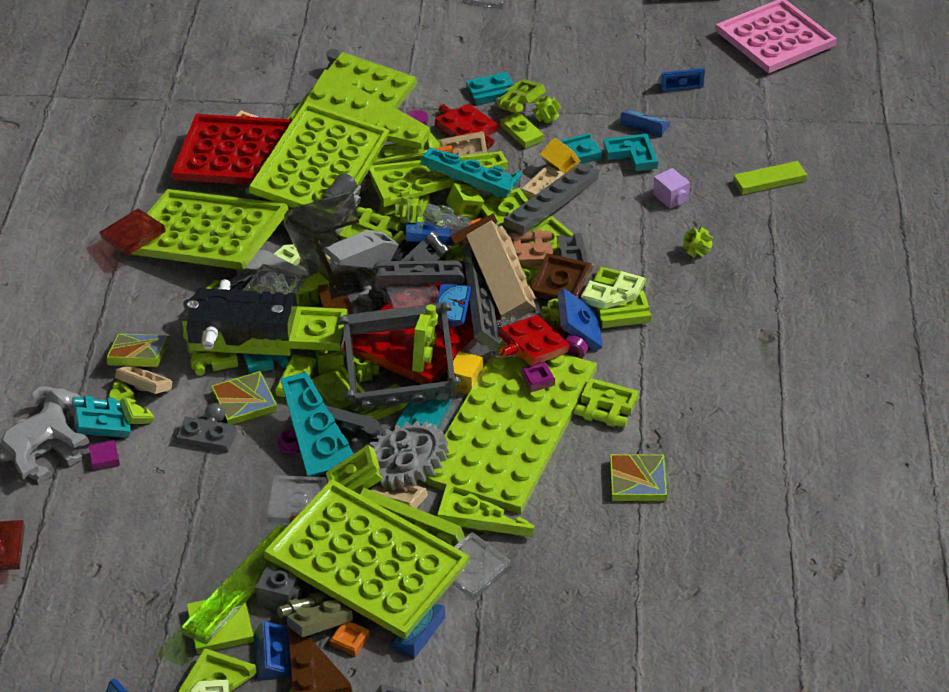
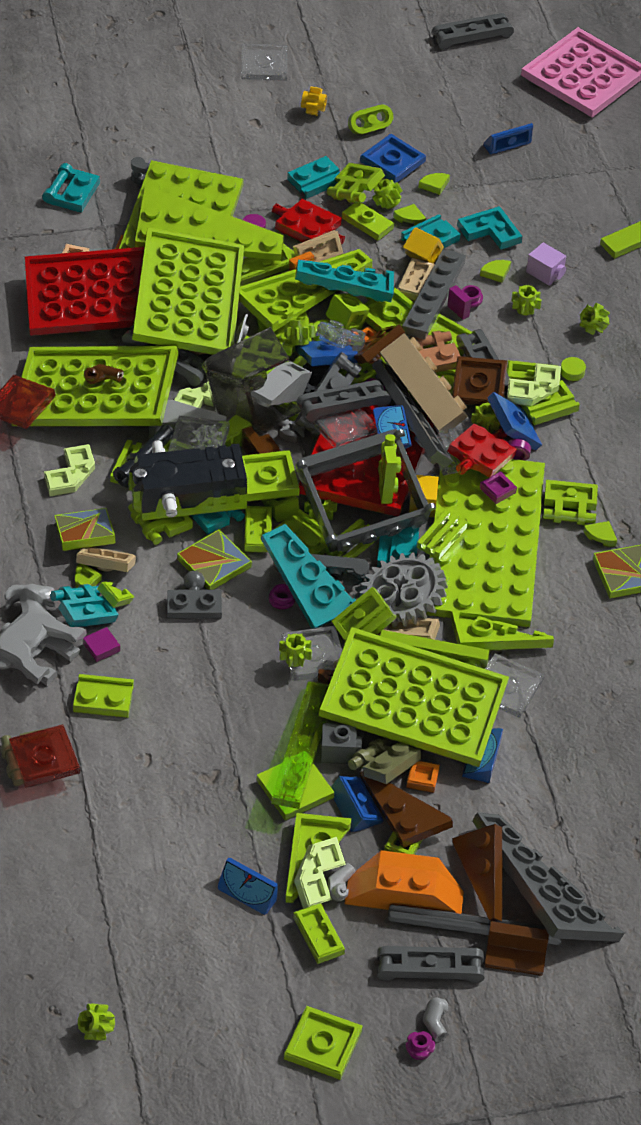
camera: 20 degrees left, 5 degrees up
dark grey cone [322,173,357,207] -> none
blue slope [621,110,670,137] -> none
none -> teal plate [42,163,100,213]
none -> yellowish green tile [44,444,95,496]
none -> lime plate [73,674,134,718]
none -> reddish brown arm [84,364,124,384]
none -> lime gear [279,634,312,667]
none -> yellow gear [301,86,327,116]
none -> lime plate [348,104,393,135]
none -> blue plate [360,134,426,183]
none -> lime tile [393,204,426,226]
none -> lime tile [417,510,468,560]
none -> lime tile [418,173,450,195]
none -> magenta tile [447,285,472,320]
none -> magenta plate [462,285,483,308]
none -> lime tile [480,260,511,283]
none -> lime gear [511,285,542,316]
none -> lime tile [560,357,586,381]
none -> lime tile [583,521,618,547]

